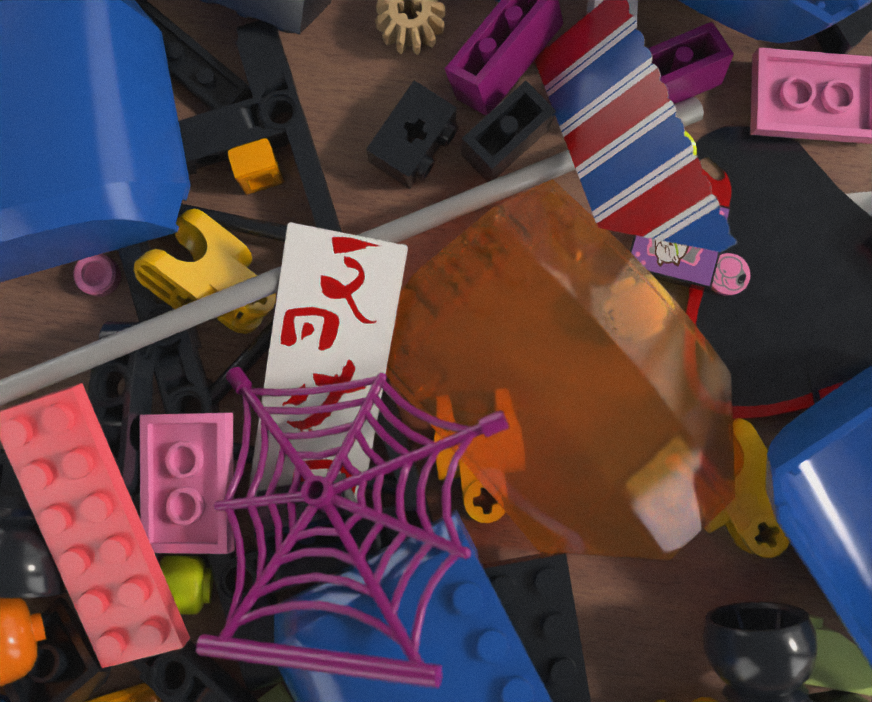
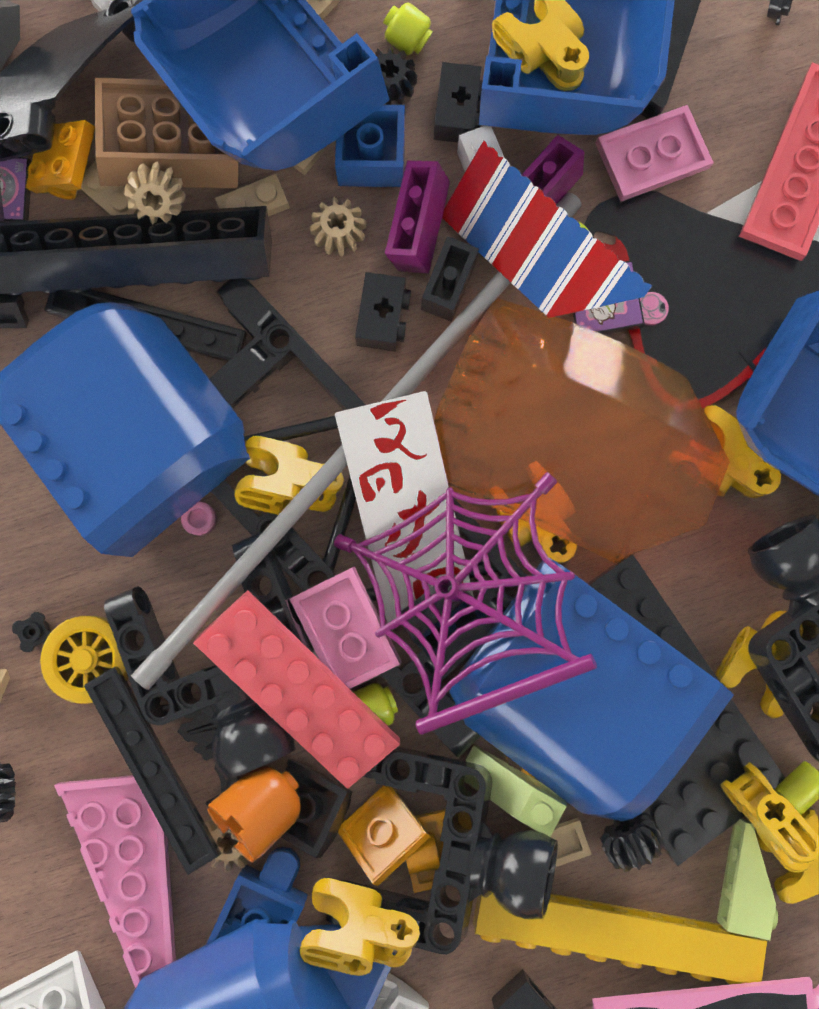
camera: 30 degrees left, 0 degrees up
light orange slope [228,138,285,195] -> none

